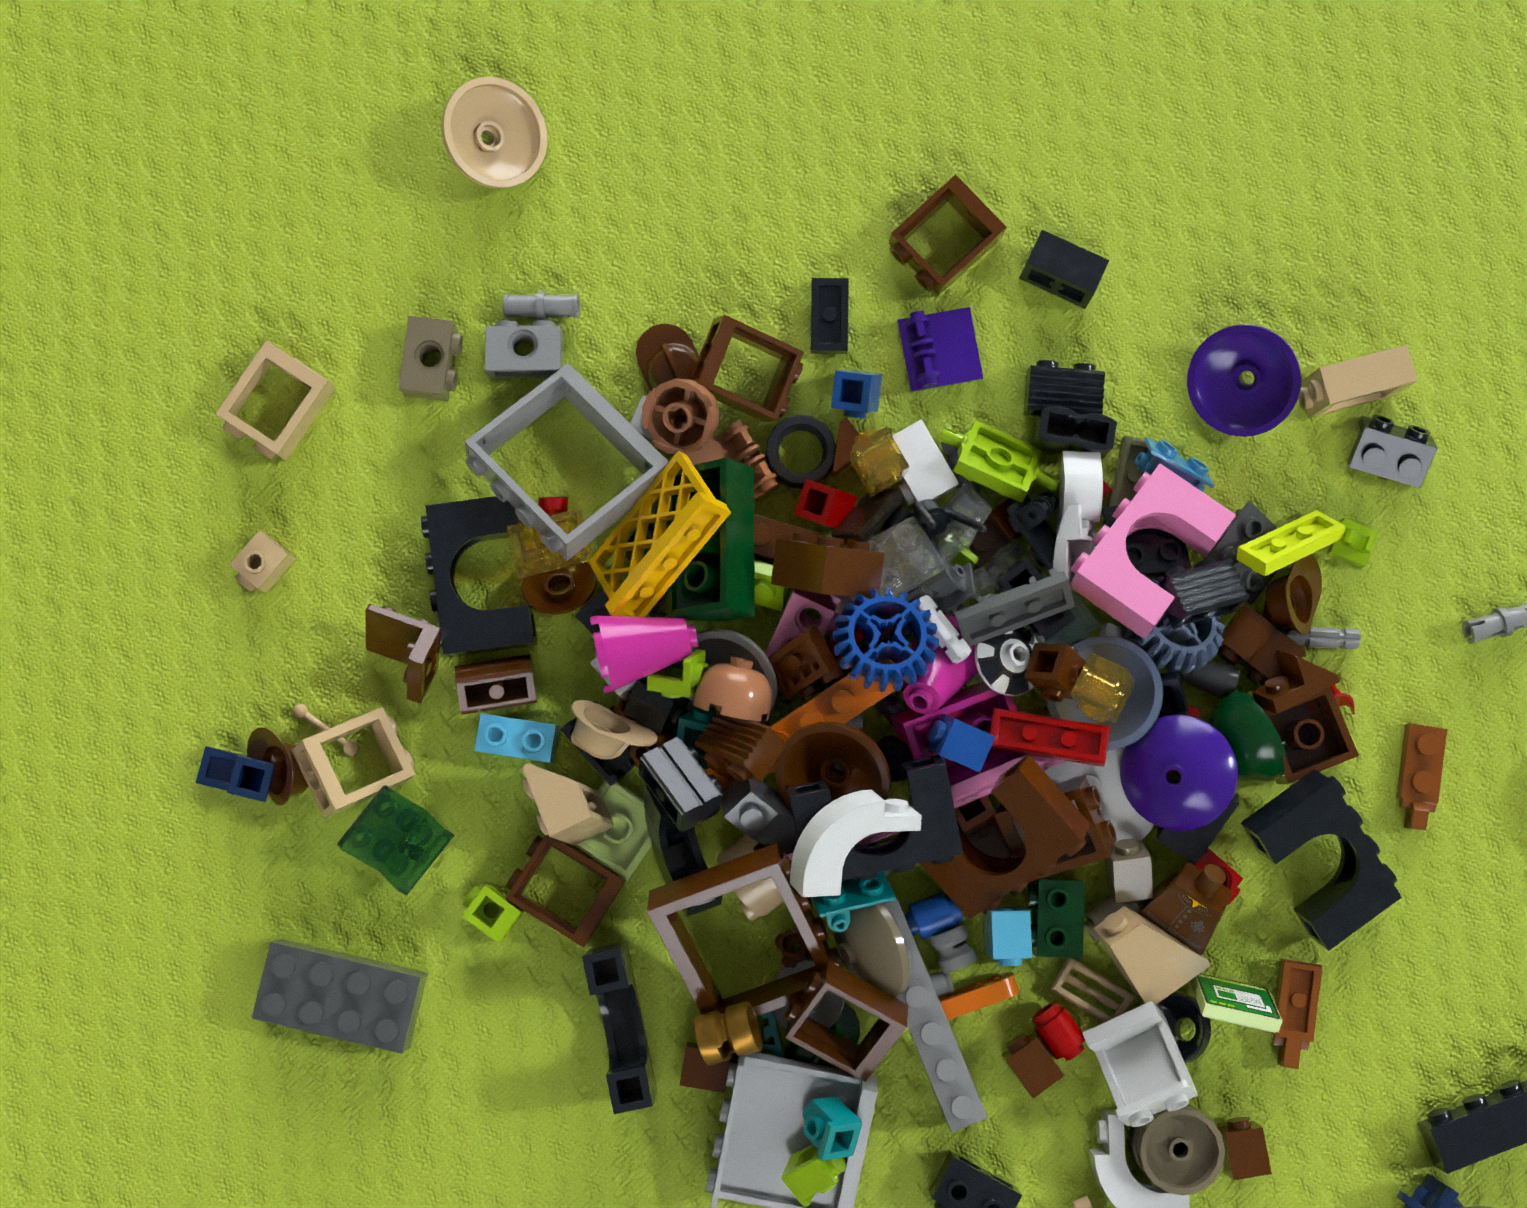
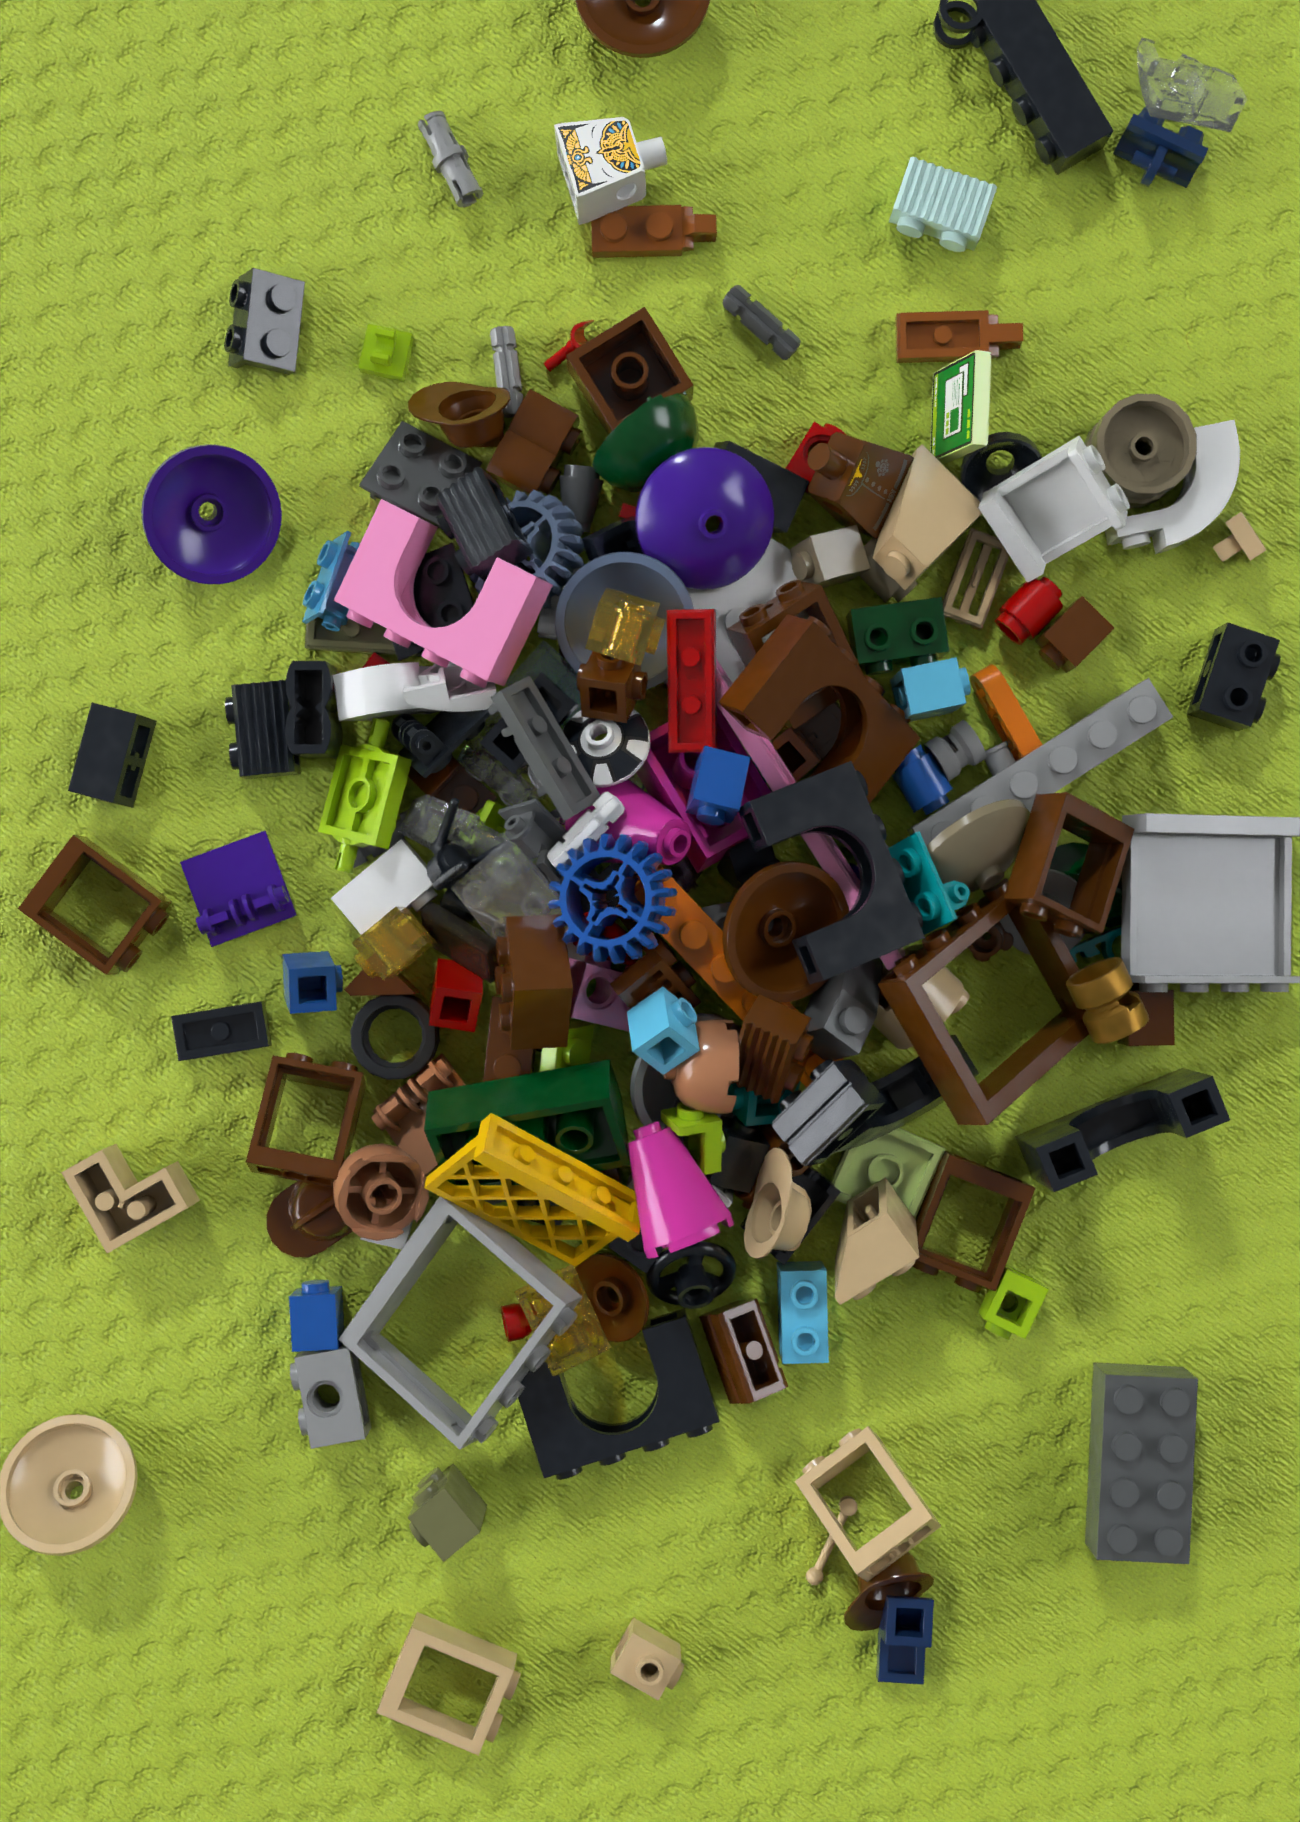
camera: 100 degrees left, 5 degrees up
clear green bracket [337,785,455,896] -> none
reddish brown bracket [365,604,440,704] -> none
dark tan brick [398,316,463,401] -> none
light grey pin [503,291,580,321] -> none
lime brick [781,1144,846,1208] -> none
white arch [790,789,922,897] -> none
teal brick [802,1096,863,1161] -> none
reddish brown brick [1217,1117,1272,1180] -> none
neon yellow plate [1236,510,1345,576] -> none
black arch [1241,769,1402,951] -> none
reddish brown slope [1252,650,1340,714] -> none
tan window [1298,345,1418,418] -> none
none -> tan brick [61,1144,200,1253]
none -> blue brick [289,1280,345,1352]
none -> olive brick [408,1463,487,1562]
none -> white torso [554,117,667,225]
none -> medium azure brick [627,986,700,1075]
none -> black piece [646,1241,736,1309]
none -> dark grey axle [722,285,801,360]
none -> light aqua brick [889,157,997,252]

